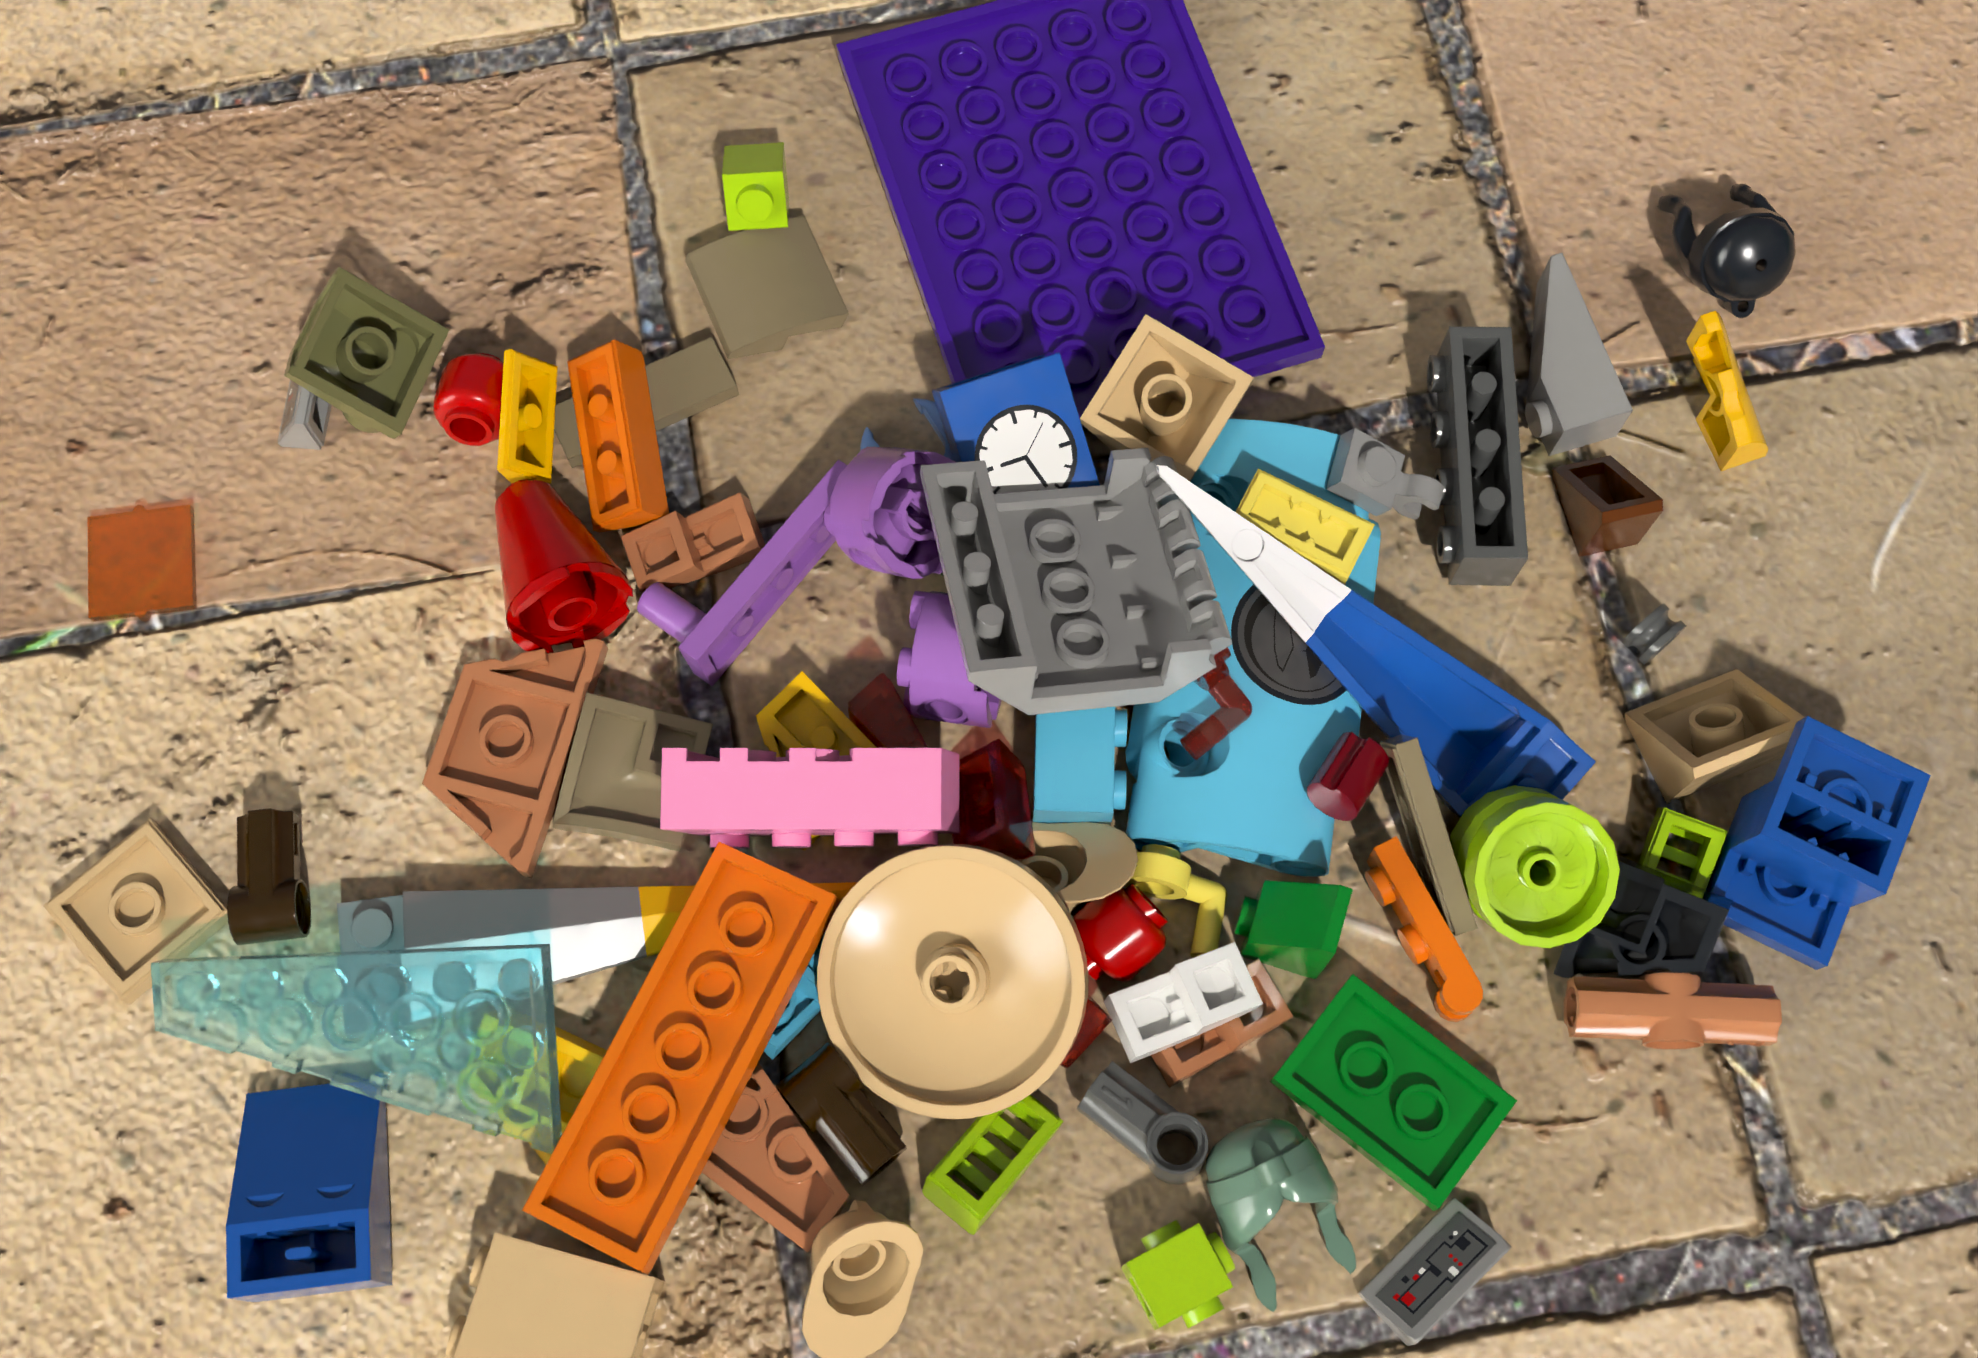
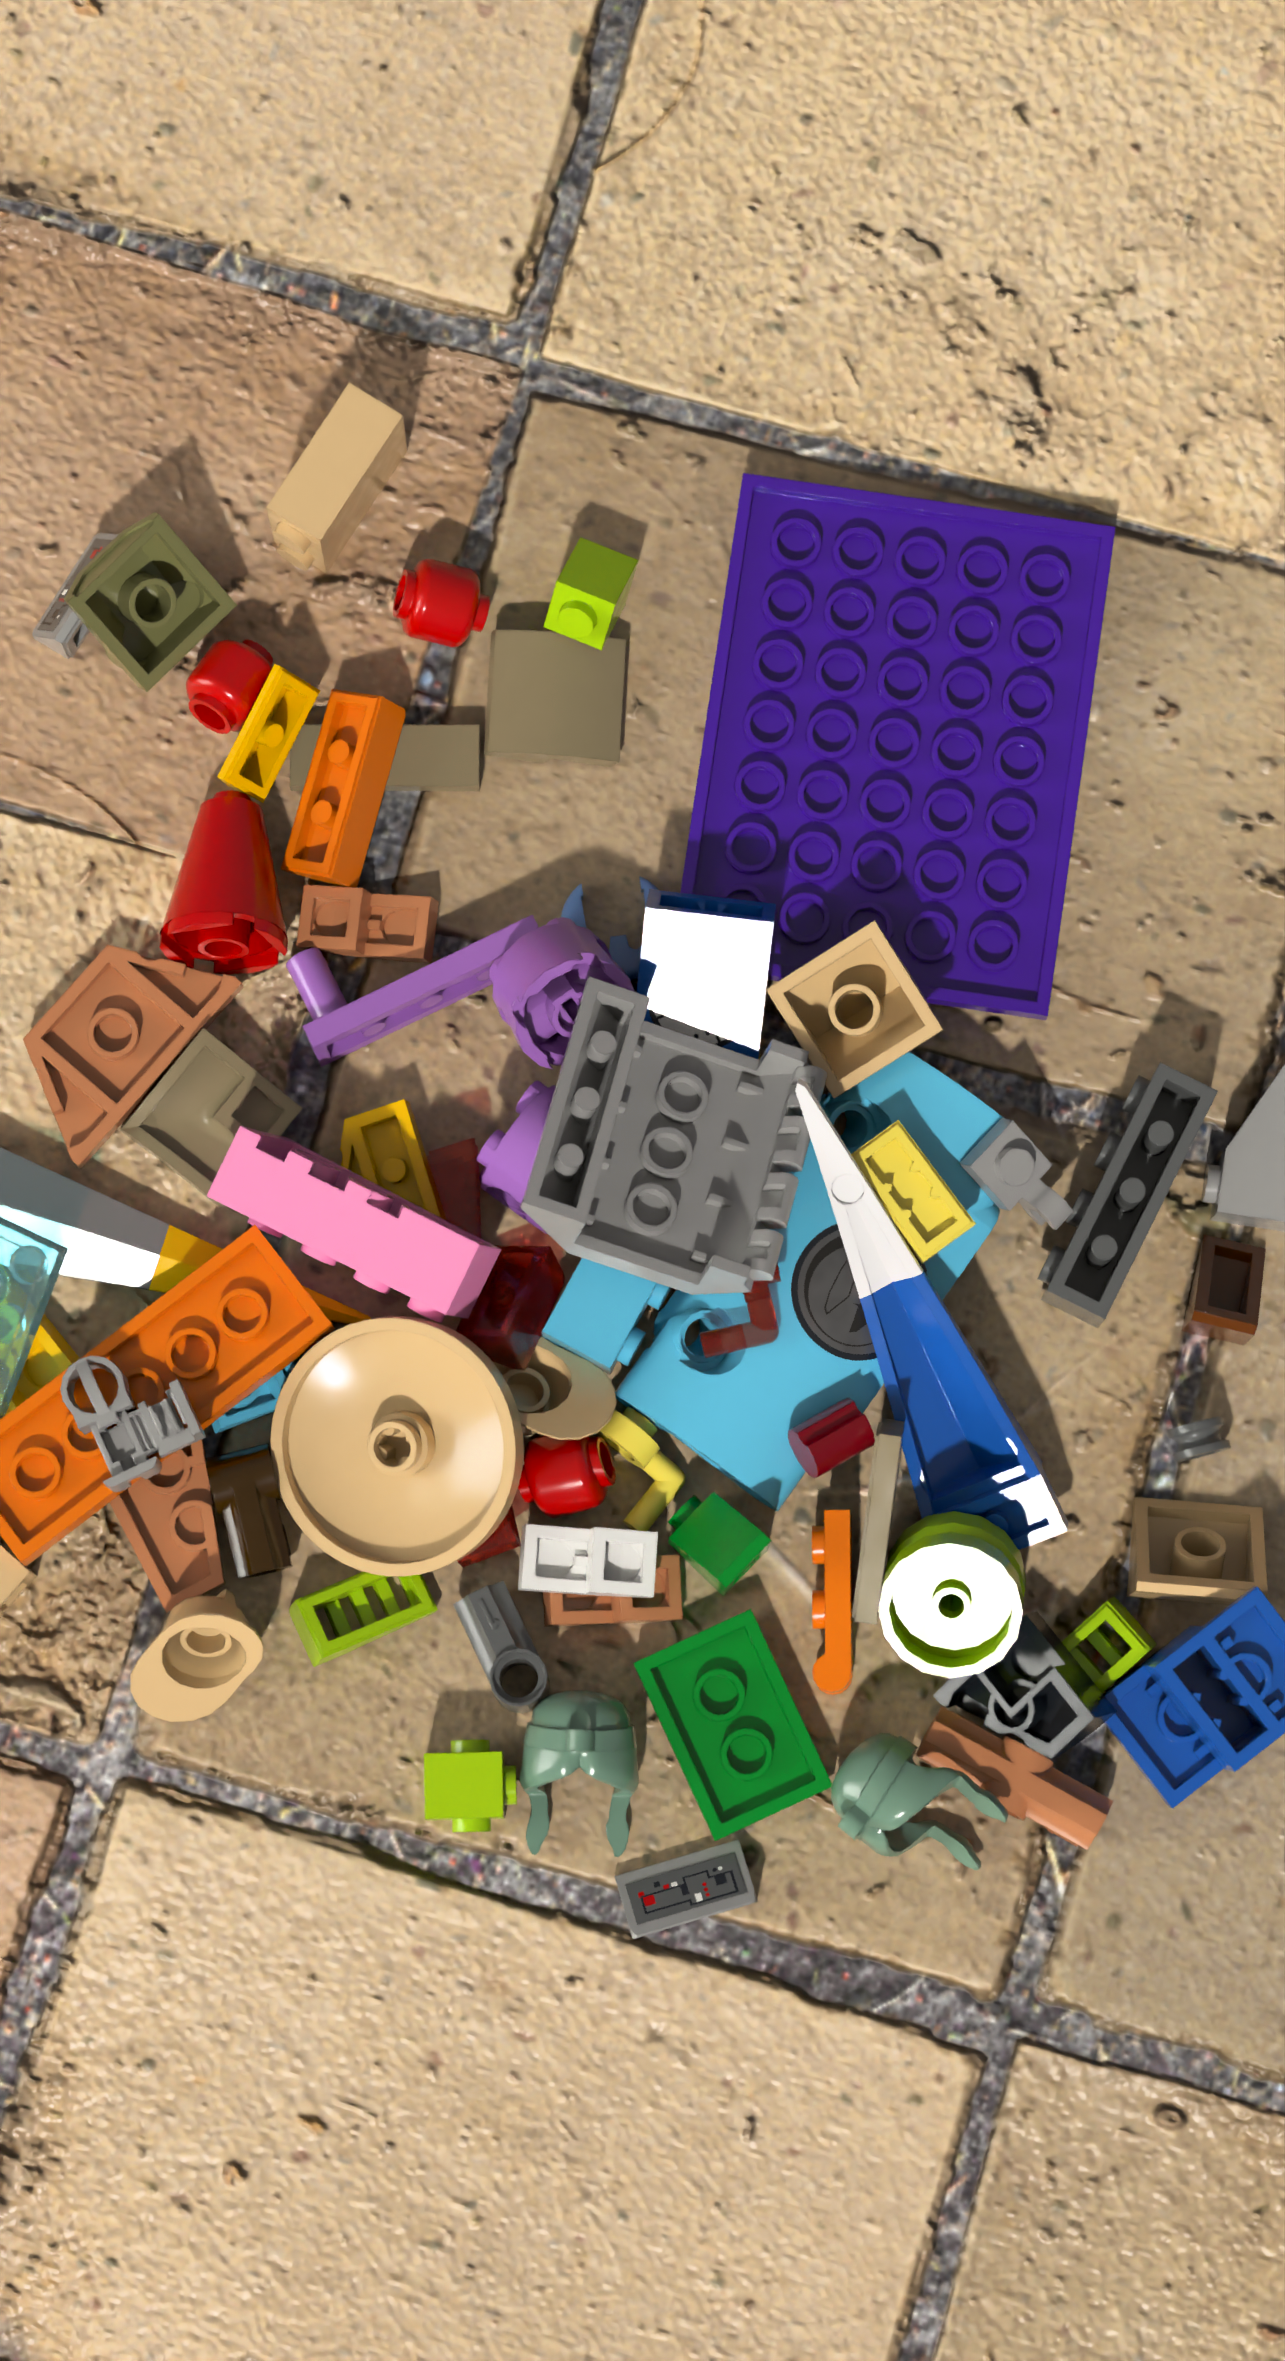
camera: 25 degrees right, 10 degrees up
none -> light grey piece [60,1356,206,1492]
none -> tan brick [266,382,407,574]
none -> red head [393,559,490,647]
none -> sand green hair [831,1733,1008,1870]

